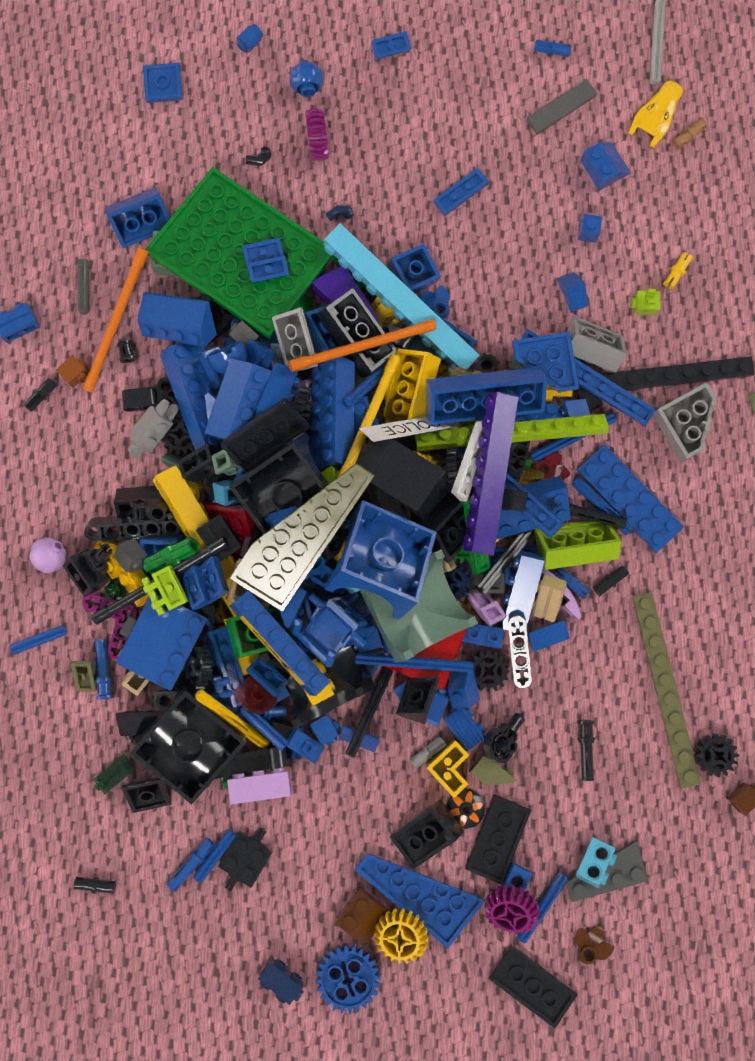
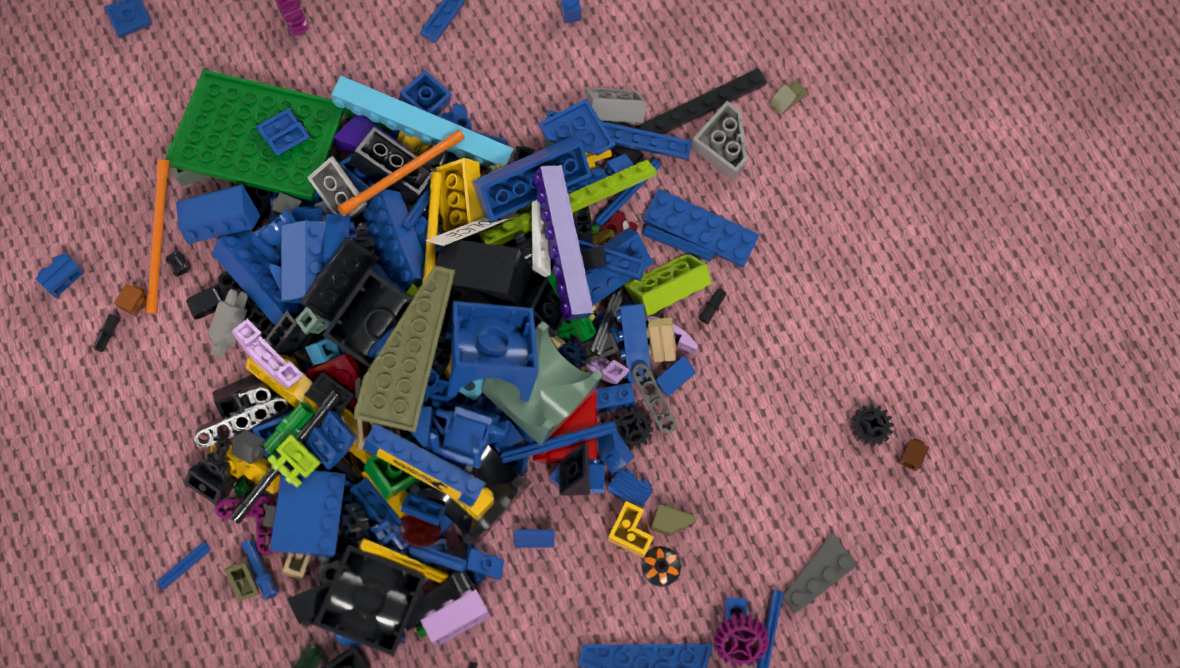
camera: 25 degrees left, 10 degrees down
lavender plant [30,538,66,573] -> none
dark grey axle [78,259,89,313] -> none
blue slope [105,187,170,248] -> none
black arm [246,147,272,166] -> none
blue pin [260,704,286,720] -> none
blue brick [310,714,341,746] -> none
dark blue arm [325,205,354,221] -> none
black axle [346,667,393,758] -> none
black slope [390,799,464,869] -> none
light grey axle [410,737,447,769] -> none
black tile [465,794,531,885] -> none
black pin [483,713,525,763] -> none
blue pin [554,568,591,600] -> none
blue slope [557,272,588,313] -> none
black pin [569,503,627,530] -> none
reddish brown plate [575,926,615,964] -> none
medium azure brick [576,837,617,888] -> none
black pin [577,720,595,781] -> none
lime brick [630,289,660,315] -> none
olive plate [632,593,701,789] -> none
yellow pin [663,252,693,290] -> none
none -> lavender slope [232,319,303,388]

